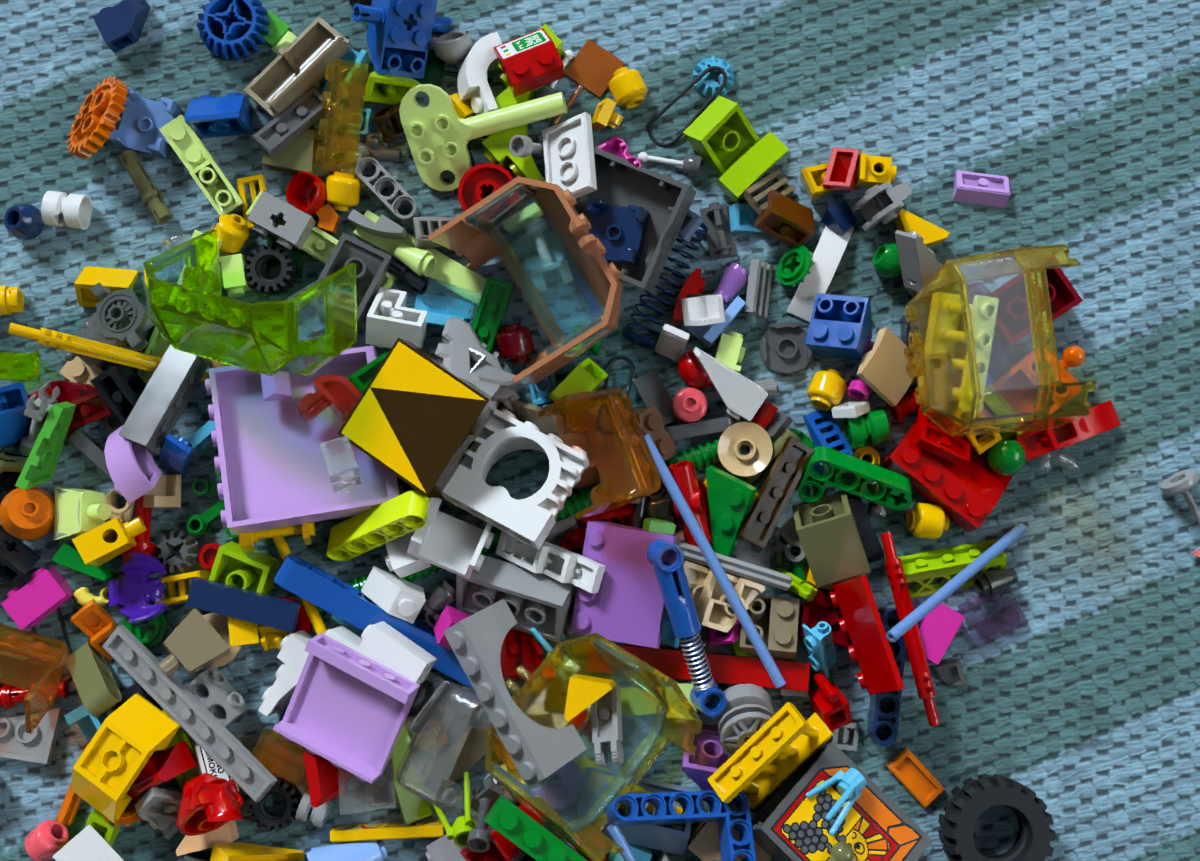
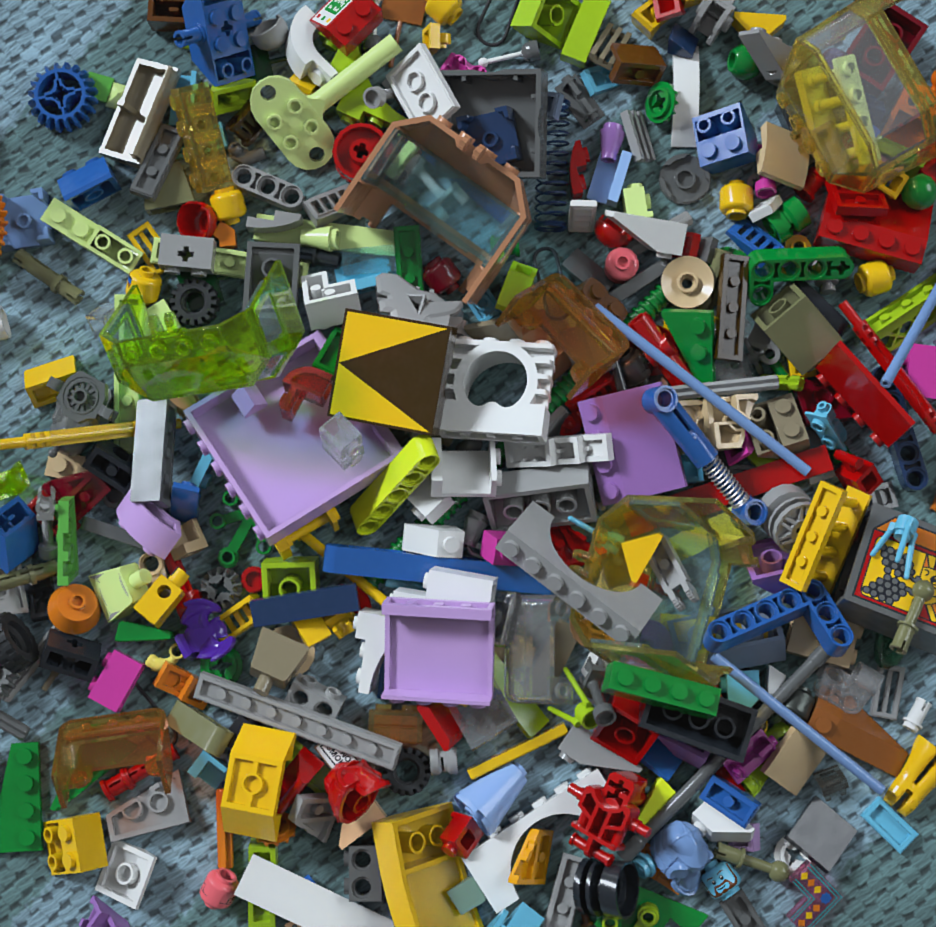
camera: 15 degrees left, 0 degrees up
bright green tile [642,518,676,535] -> none
white panel [681,294,725,326] -> none

